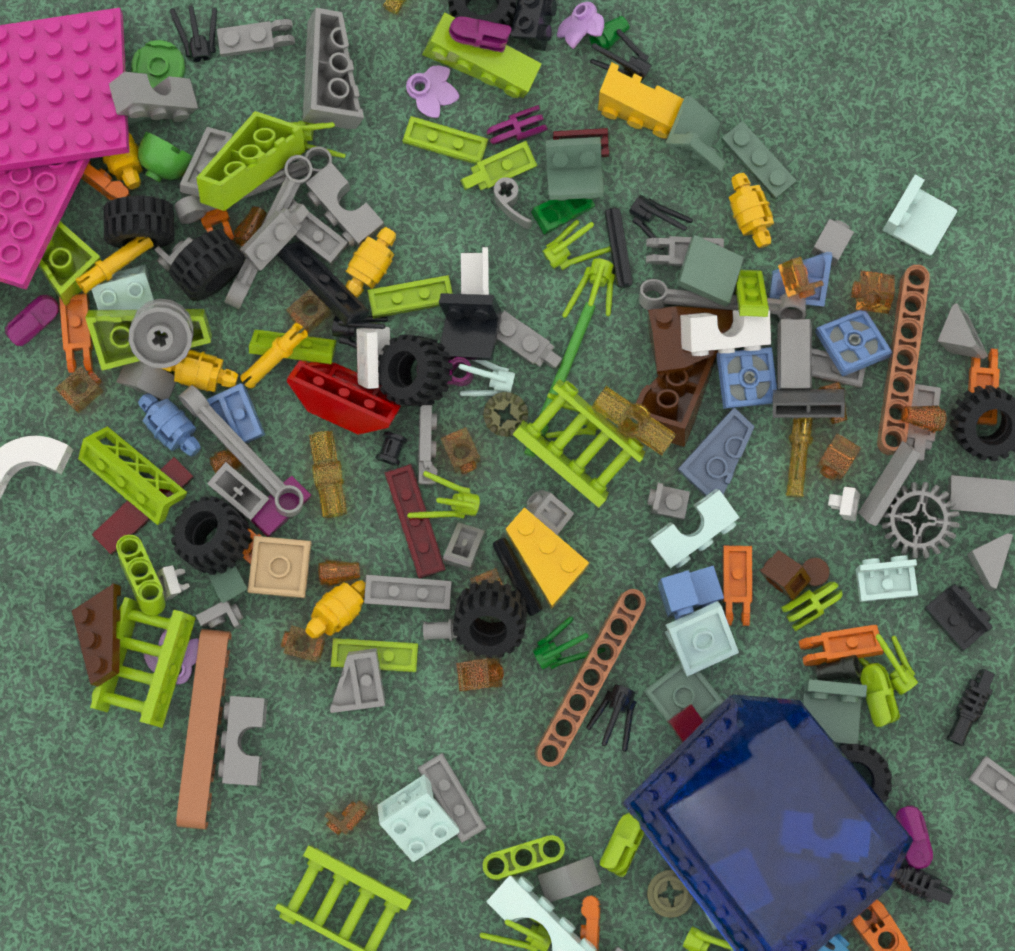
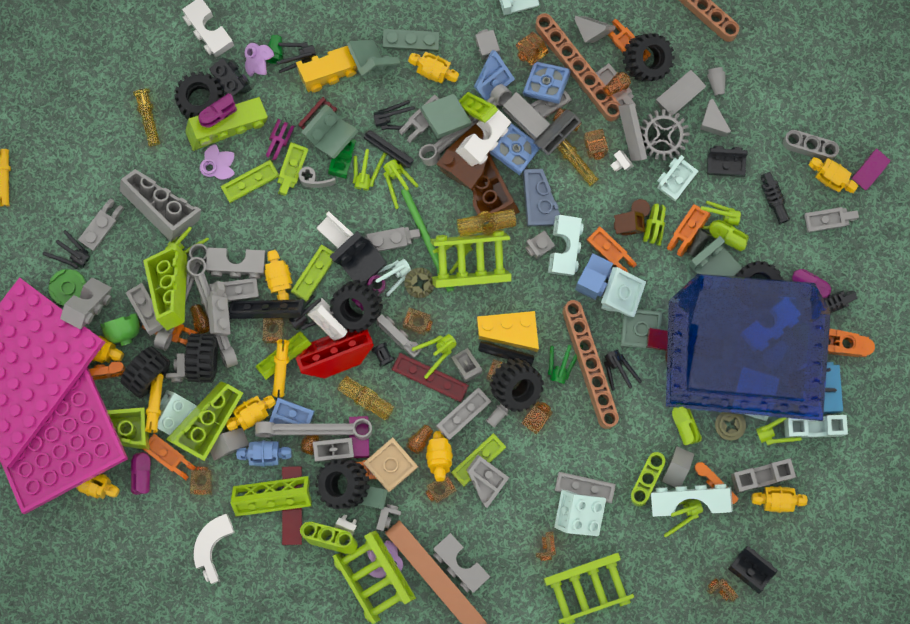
camera: 50 degrees left, 0 degrees up
reddish brown wing [72,583,121,687] -> none
light grey wheel [129,299,194,368] -> none
light grey bracket [526,490,574,535] -> none
clear orange bracket [778,257,824,299] -> none

